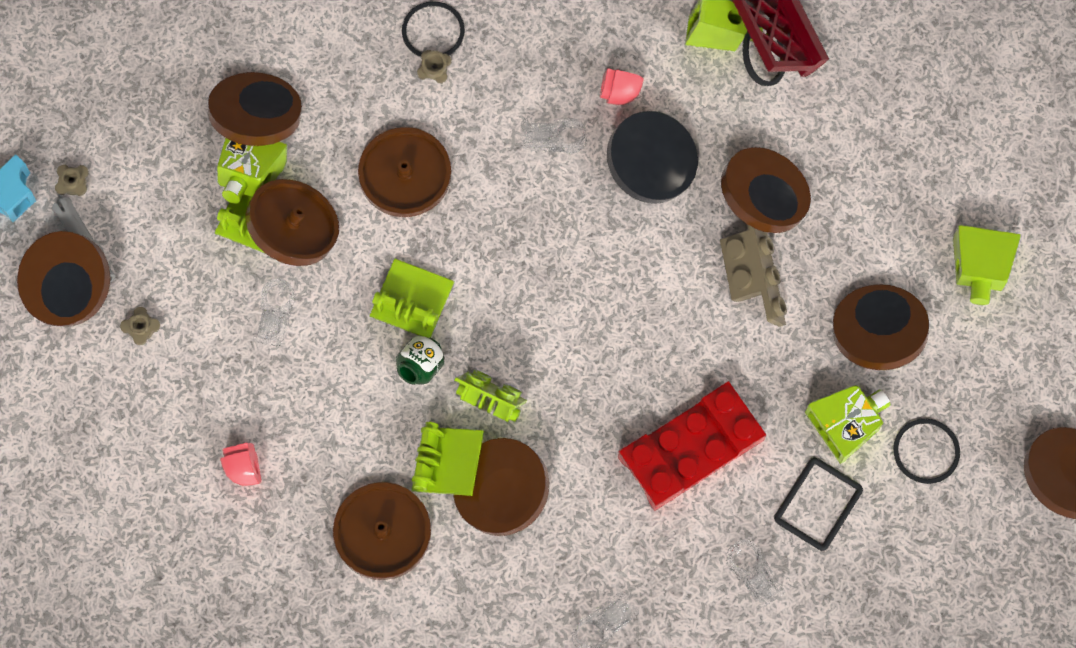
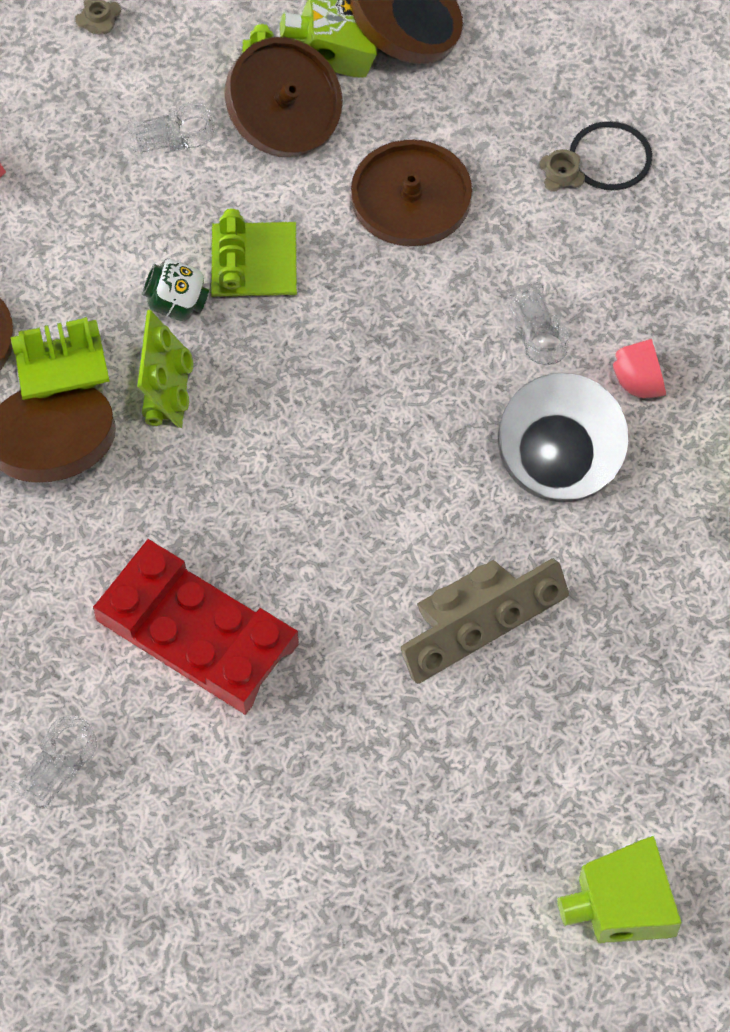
camera: 70 degrees right, 10 degrees down
reddish brown piece [721,147,811,233] -> none
black piece [774,457,863,551] -> none
lime torso [805,385,890,464] -> none
reddish brown piece [833,284,929,370] -> none
black piece [893,419,960,484] -> none

